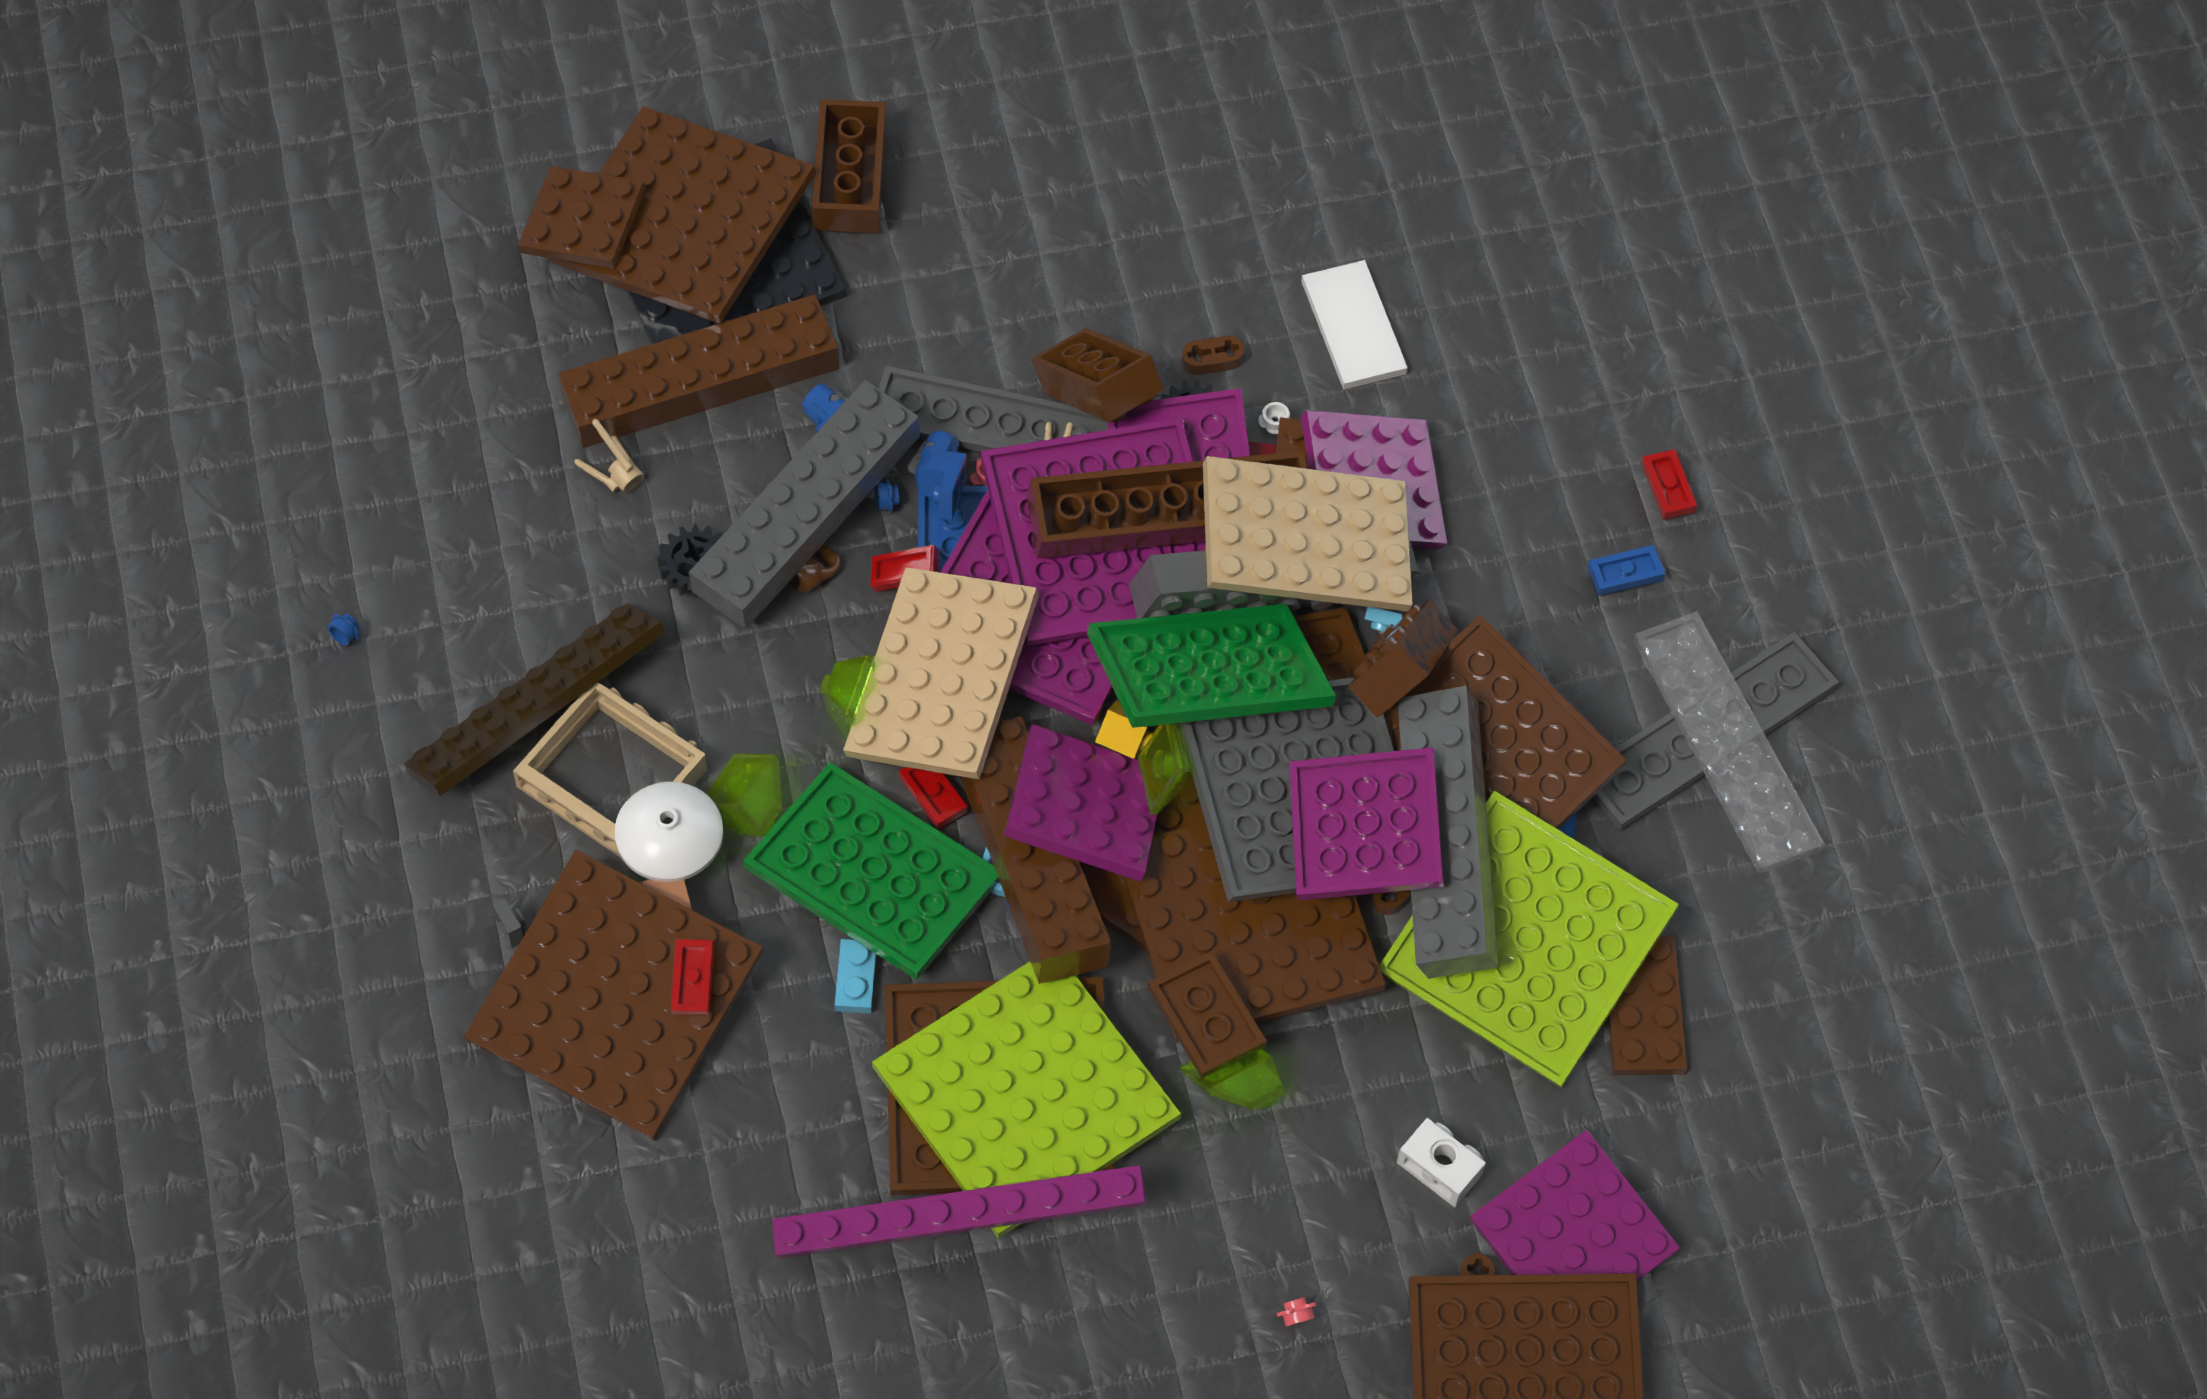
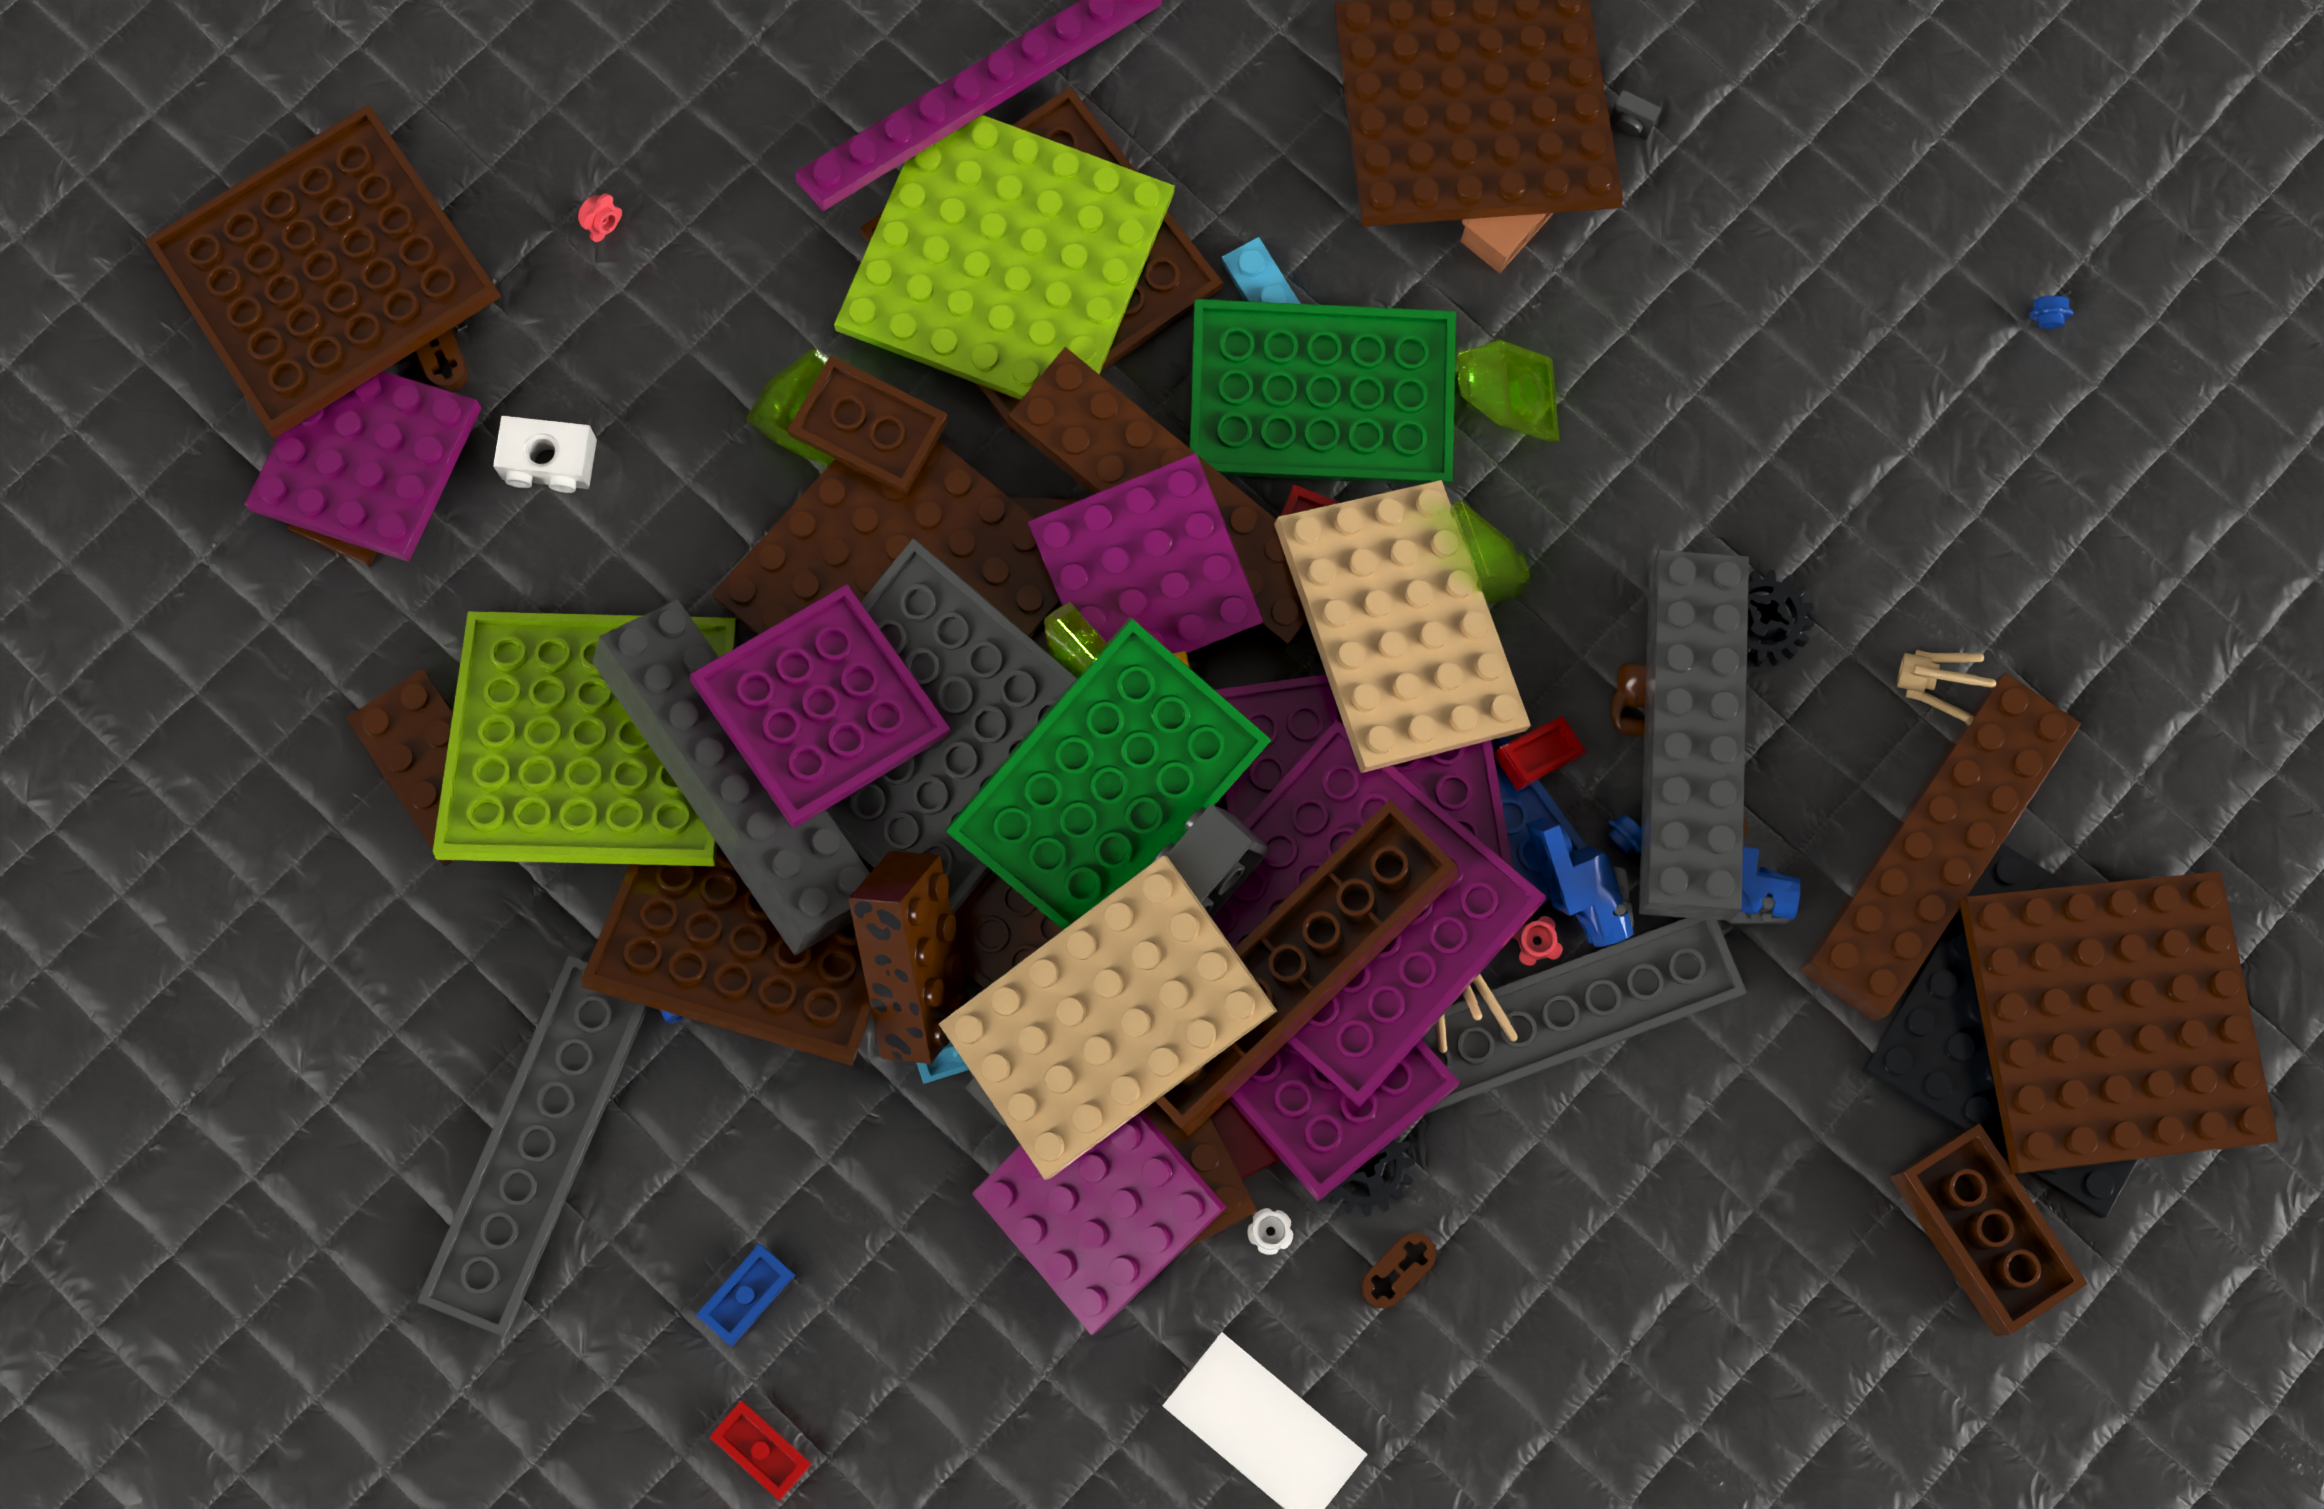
camera: 145 degrees right, 15 degrees up
dark brown plate [404,603,666,796] -> none
tan window [513,682,707,858] -> none
reddish brown plate [518,166,646,269] -> none
white dish [615,782,723,882] -> none
red plate [671,939,715,1015] -> none
reddish brown brick [1031,328,1164,423] -> none
clear plate [1633,611,1825,874] -> none

